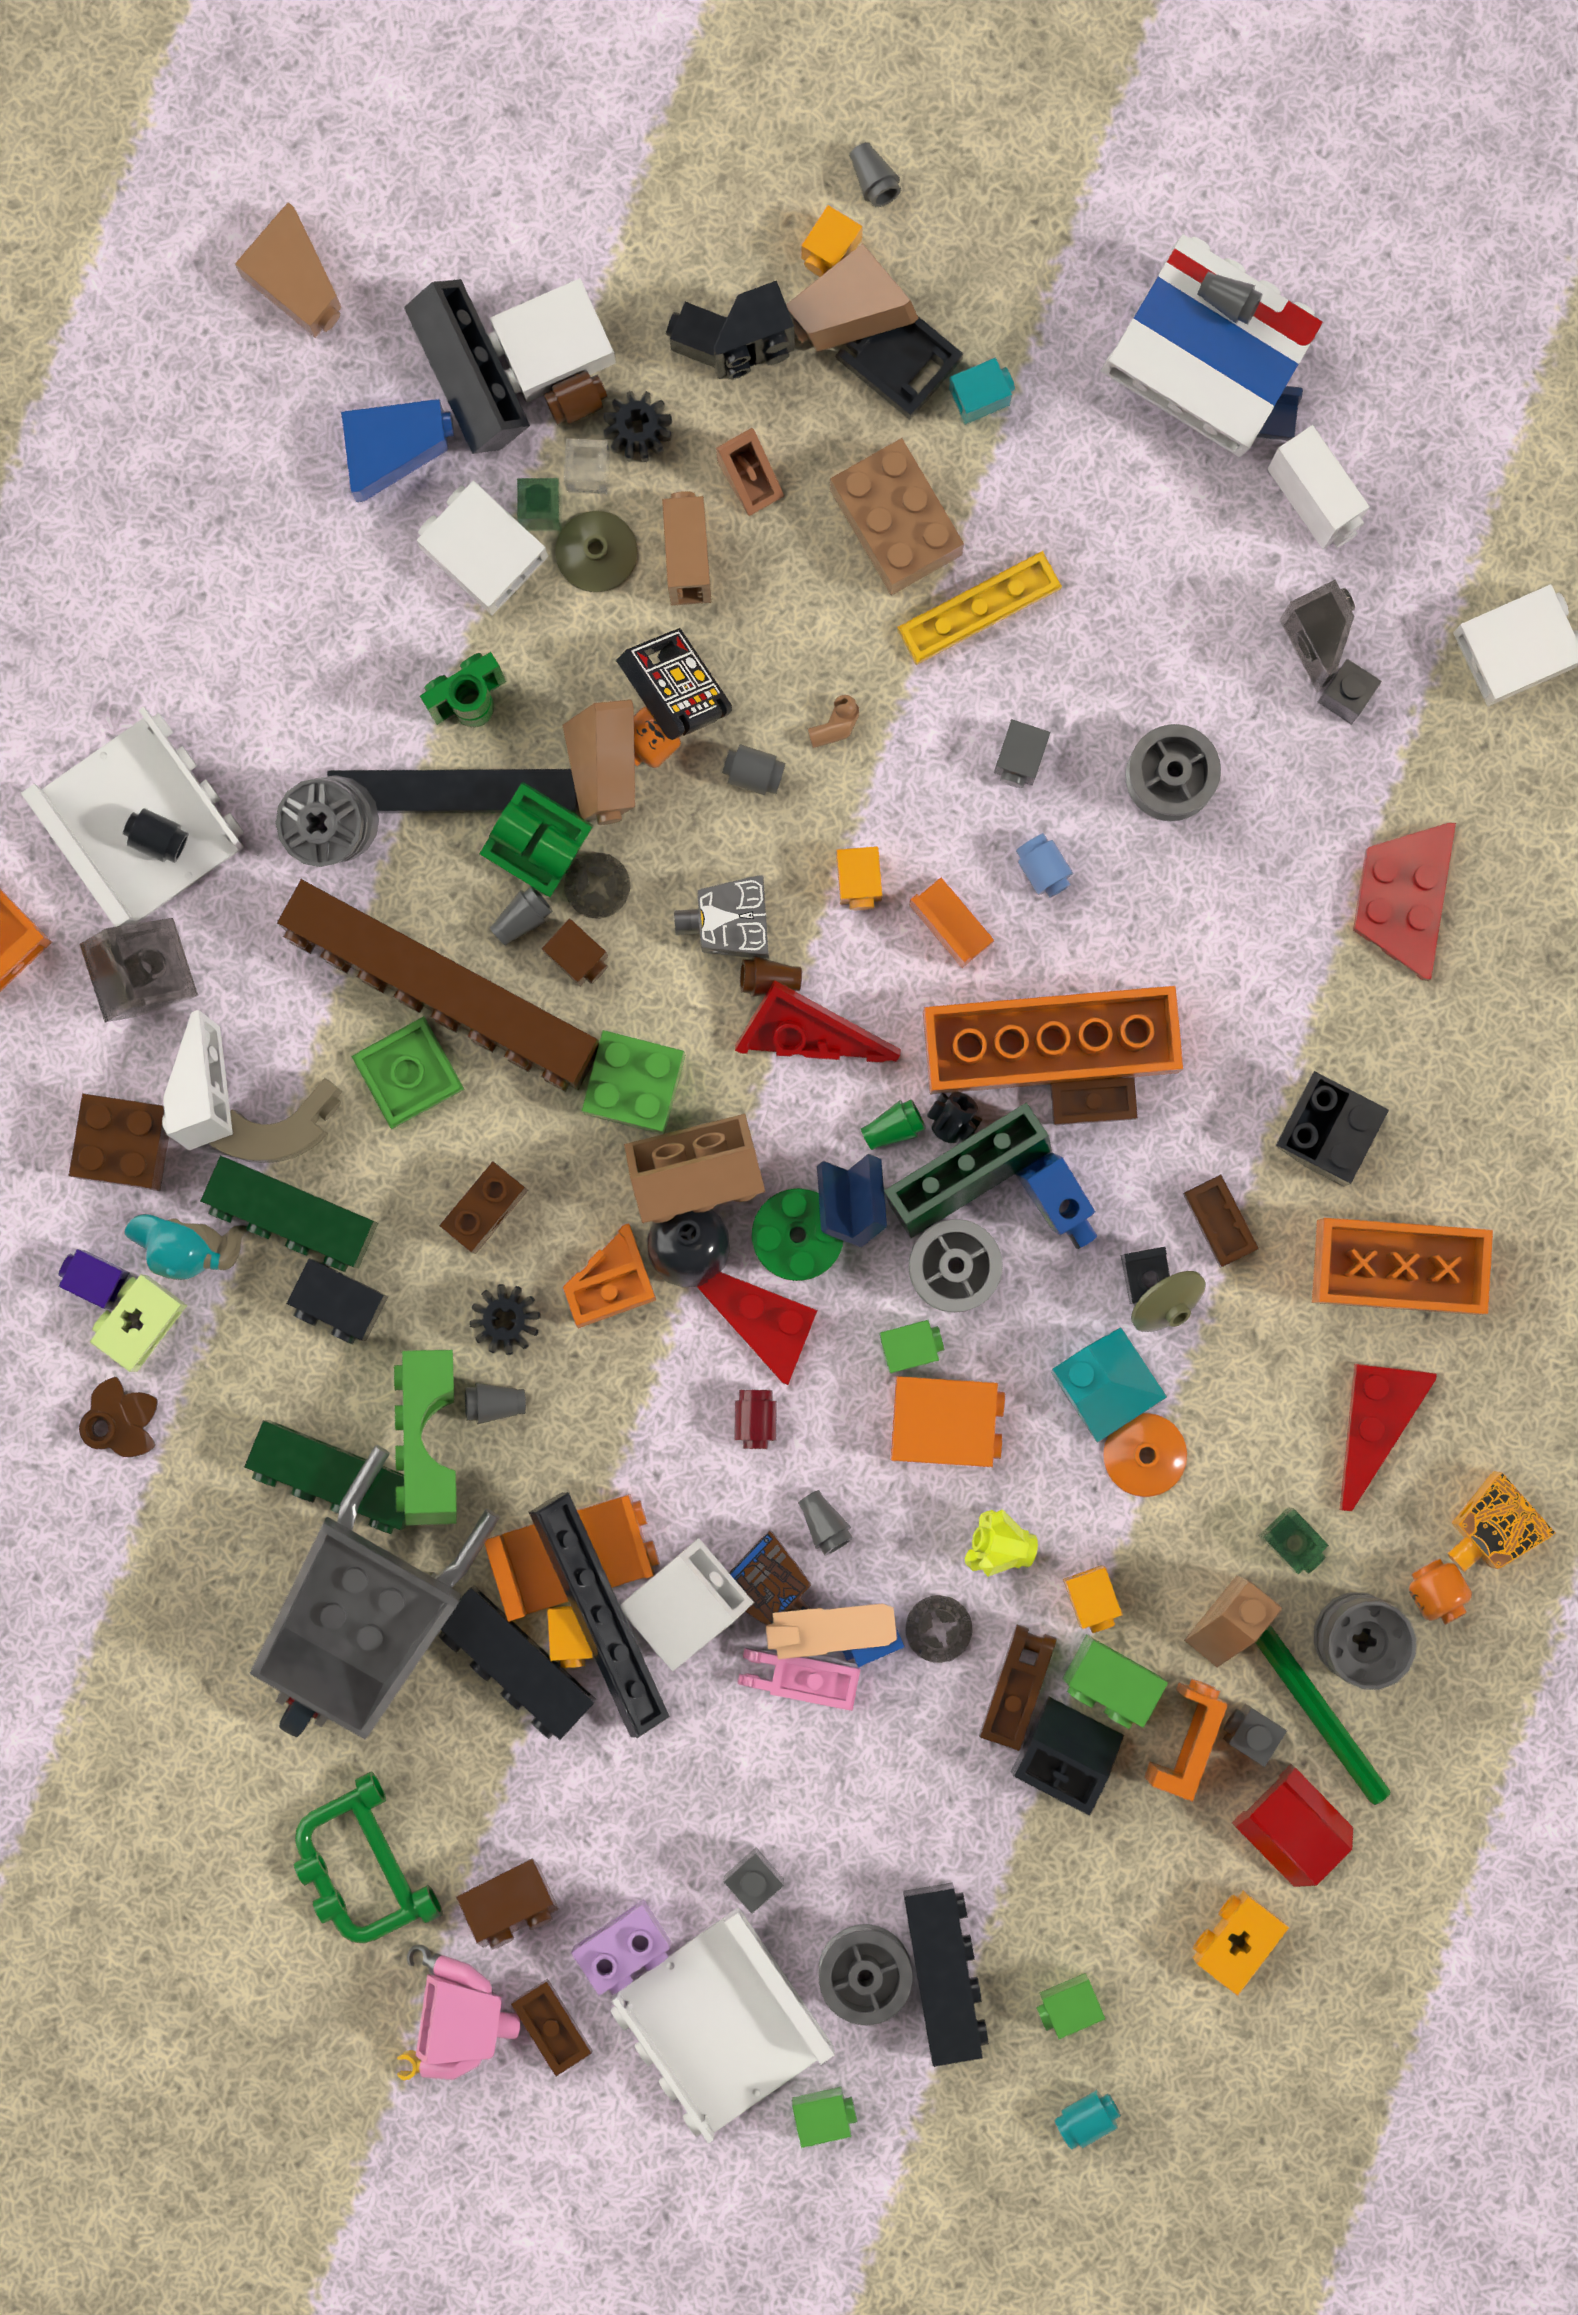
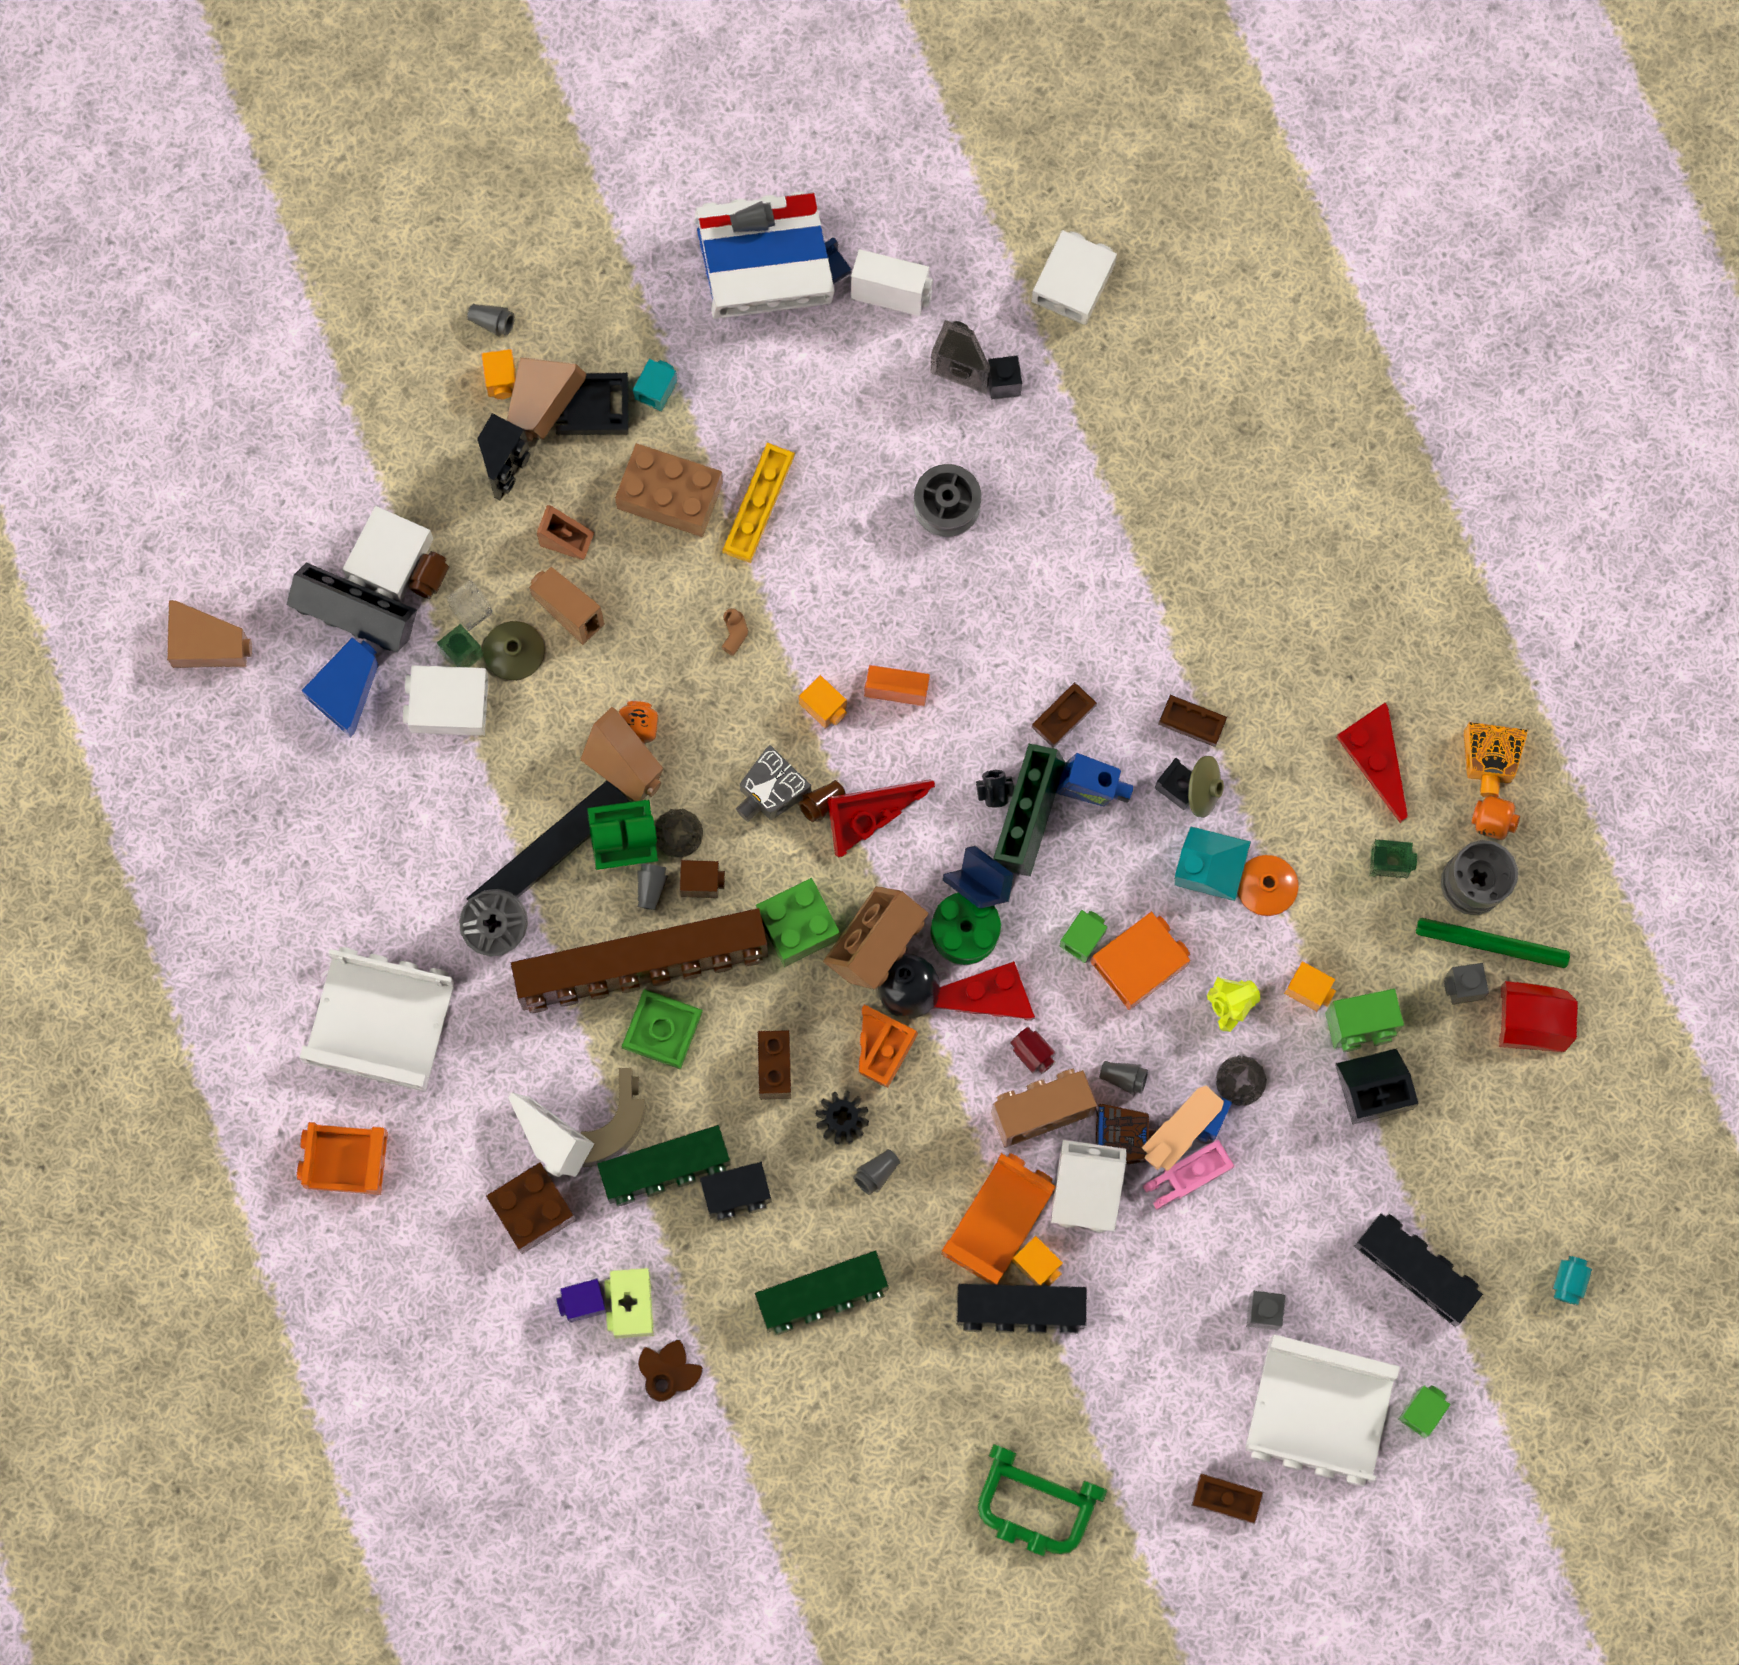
camera: 45 degrees left, 10 degrees down
clear smoke slope [79,918,198,1023] -> none
black brick [123,808,189,863] -> none
teal hair [124,1214,247,1280] -> none
flat silver piece [249,1445,500,1740] -> none
bright green arch [394,1350,457,1525] -> none
bright pink torso [397,1944,520,2080] -> none
green plate [419,652,506,727] -> none
reddish brown brick [456,1858,559,1950] -> none
black tile [529,1492,670,1738] -> none
lavender brick [571,1899,671,1996] -> none
black gear [603,391,672,462] -> none
black container [616,628,732,740] -> none
black brick [666,301,727,368] -> none
dark grey brick [722,744,786,795] -> none
flat silver wheel [819,1924,913,2025] -> none
green cone [861,1099,926,1150] -> none
light grey wheel [909,1219,1003,1313] -> none
orange brick [923,986,1183,1095] -> none
reddish brown plate [979,1624,1057,1751] -> none
dark grey brick [994,719,1051,788] -> none
medium blue brick [1016,833,1074,898] -> none
bright green brick [1036,1973,1106,2039] -> none
orange panel [1144,1678,1228,1801] -> none
medium nougat slope [1184,1575,1283,1667] -> none
light orange brick [1192,1890,1289,1996] -> none
black slope [1275,1071,1389,1187] -> none
orange brick [1312,1218,1493,1315] -> none
wing [1353,822,1456,981] -> none
none -> medium nougat brick [991,1069,1097,1148]

